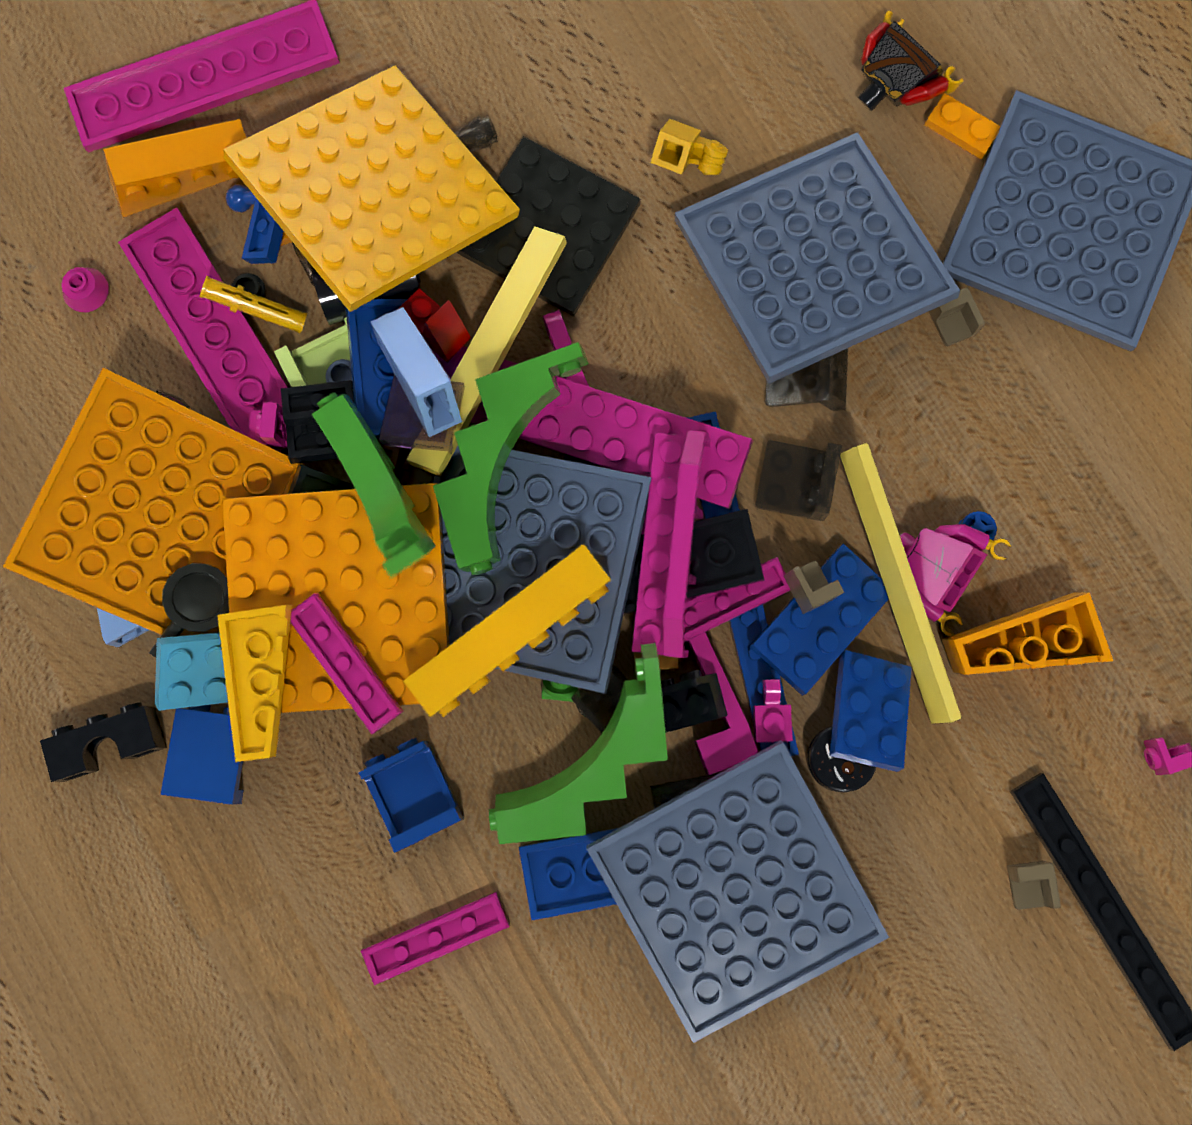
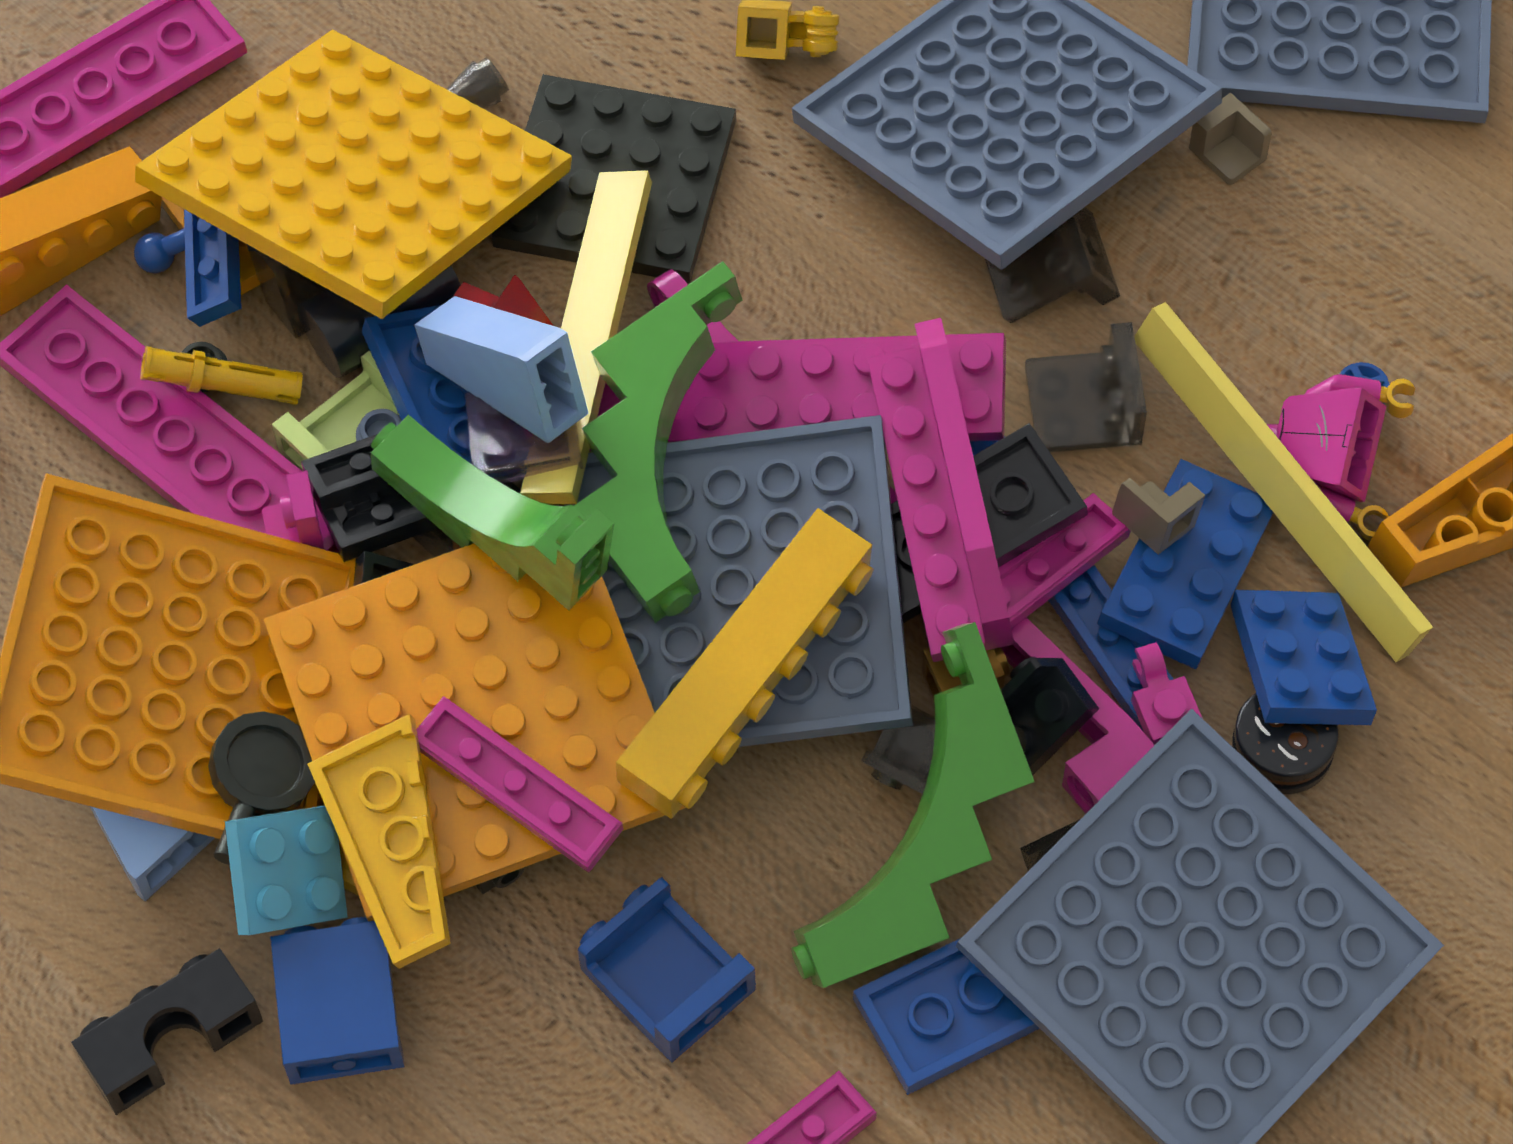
camera: 20 degrees left, 20 degrees down
bright green plate [542,680,578,702] -> none

